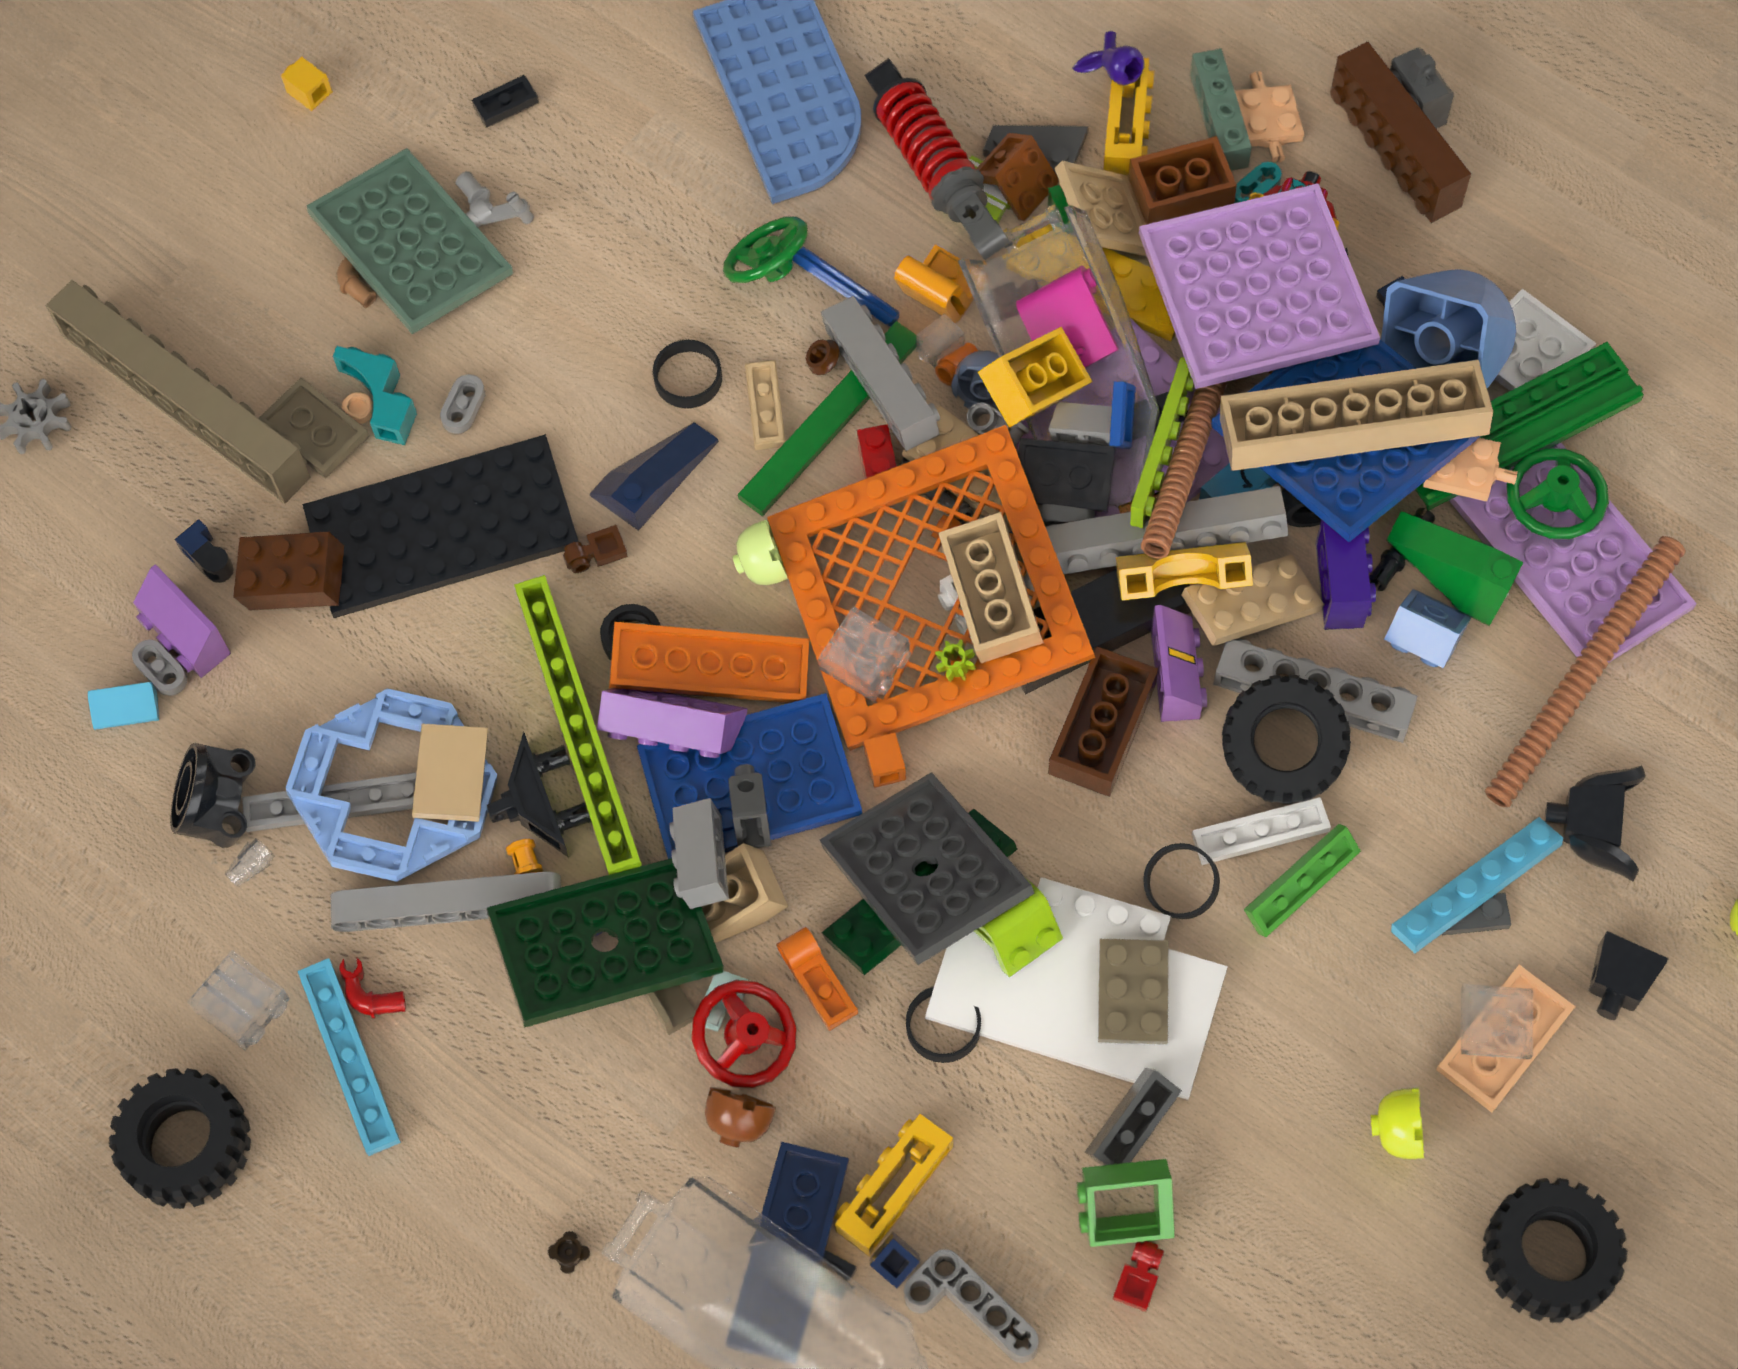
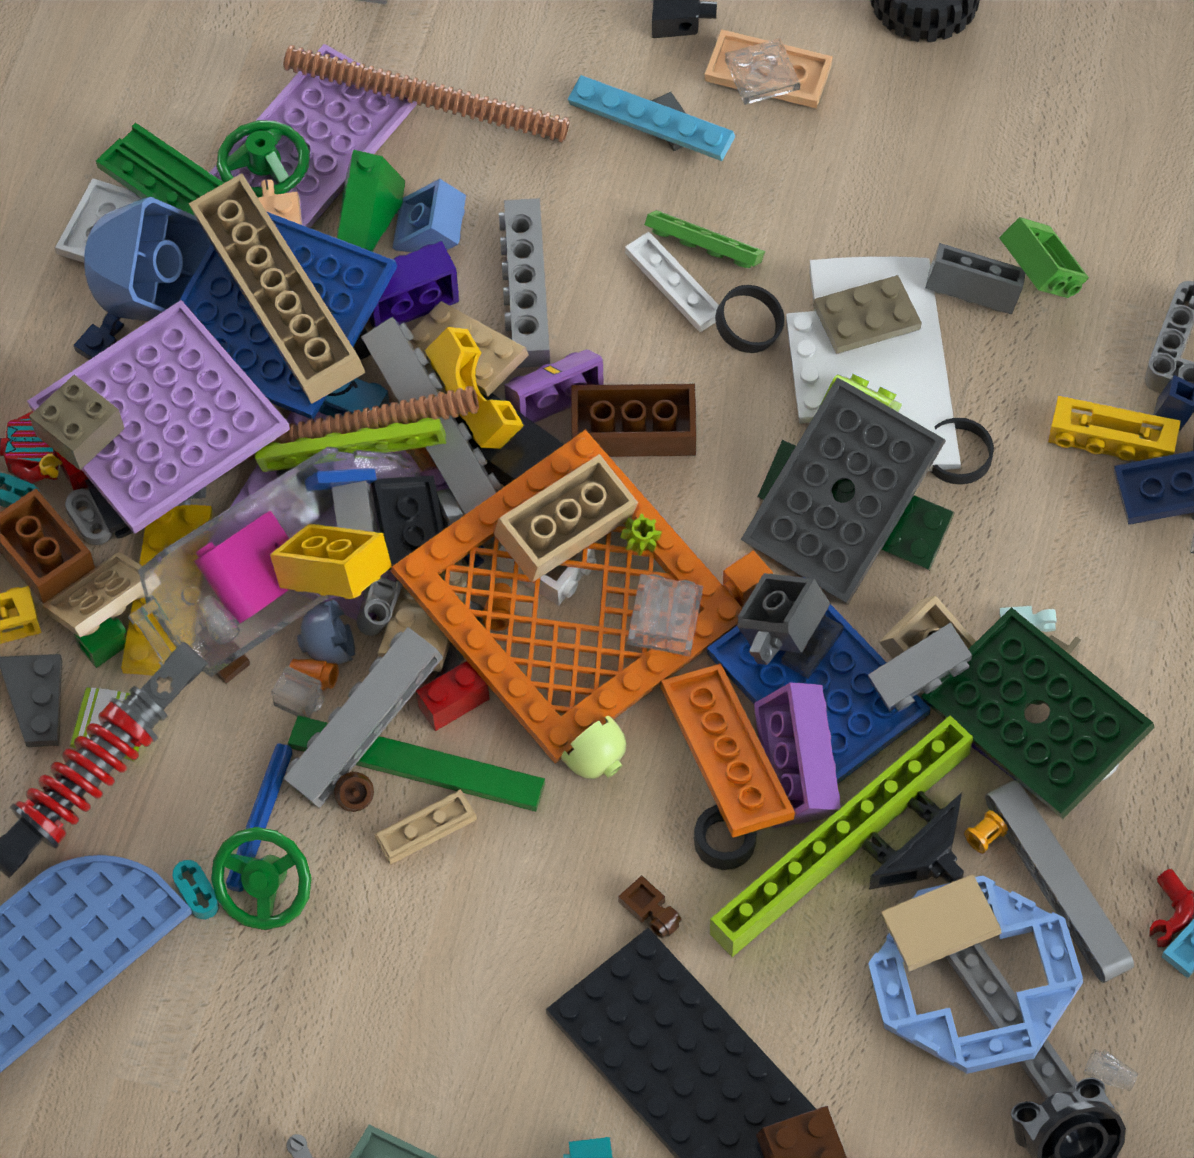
camera: 115 degrees left, 5 degrees down
light grey plate [440,374,485,434] -> none
dark blue wedge [590,422,719,531] -> none
black tyre [653,340,722,409] -> none
red piece [692,980,797,1088] -> none
dark orange cylinder [705,1087,776,1148] -> none
dark grey torso [728,764,771,848] -> none
orange plate [776,927,858,1031] -> none
light orange piece [894,244,988,323] -> none
dark orange bracket [976,133,1059,221] -> none
red plate [1113,1241,1164,1312] -> none
black tyre [1222,674,1351,804] -> none
neon yellow cylinder [1371,1088,1424,1159] -> none
black torso [1545,765,1646,882] -> none
none -> dark tan brick [29,374,125,470]
none -> teal beam [172,860,219,920]
none -> clear cone [198,595,240,644]
none -> dark grey hinge [738,573,831,665]
none -> clear smoke plate [781,615,844,679]

